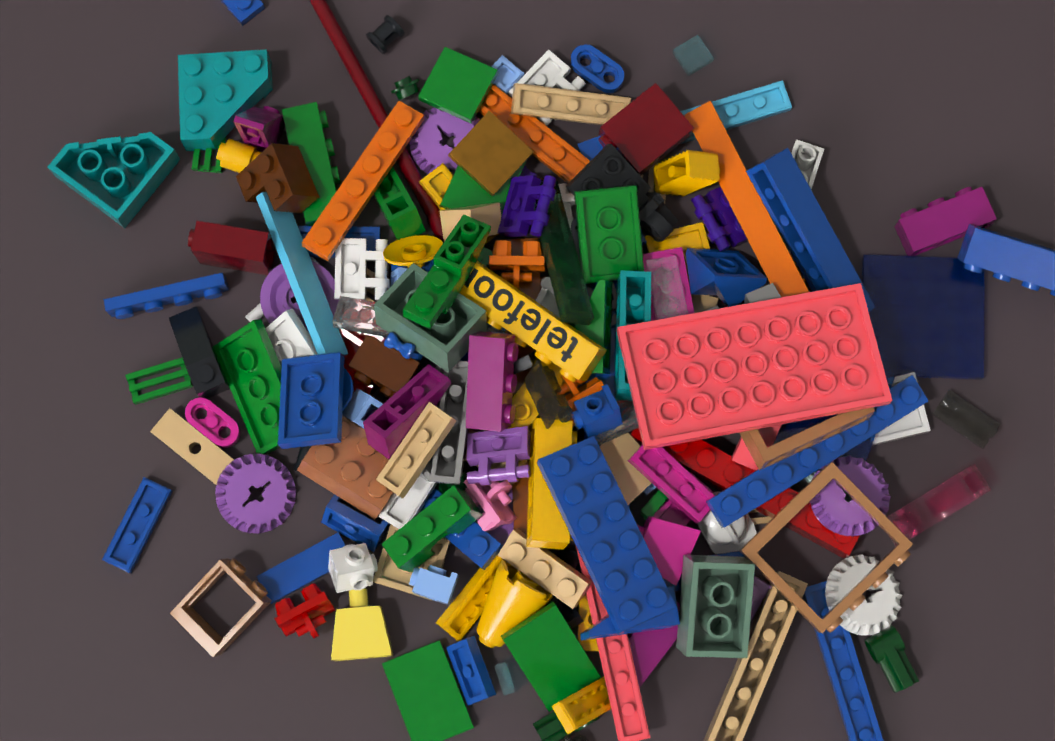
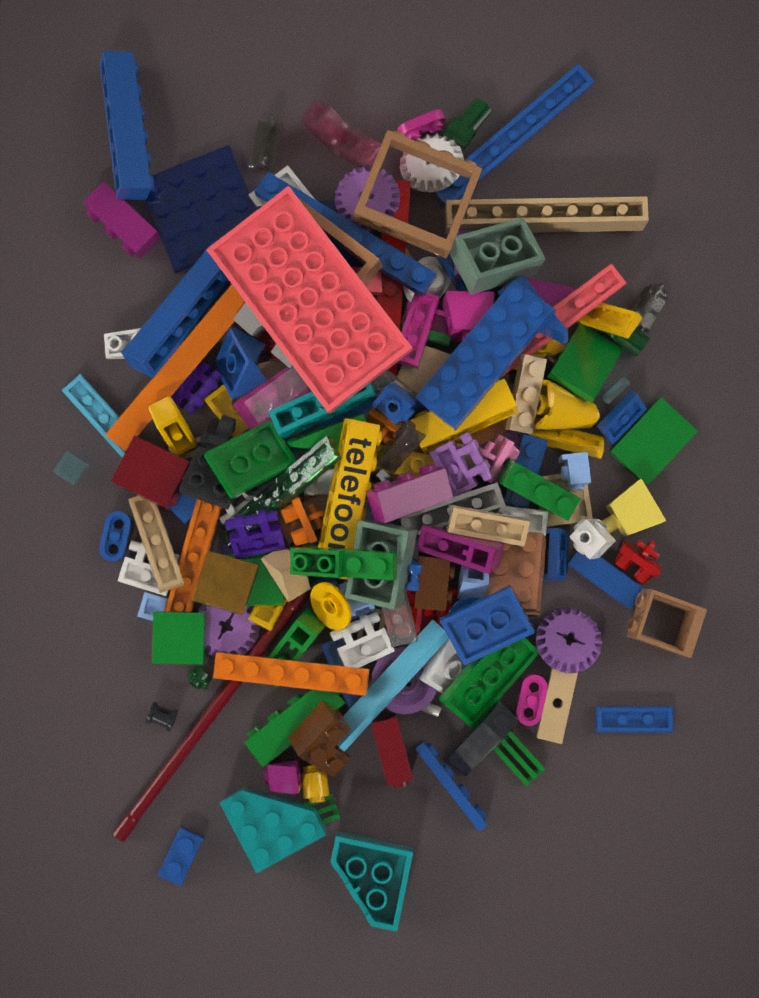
camera: 120 degrees left, 5 degrees up
none -> dark pink plate [397,109,446,141]

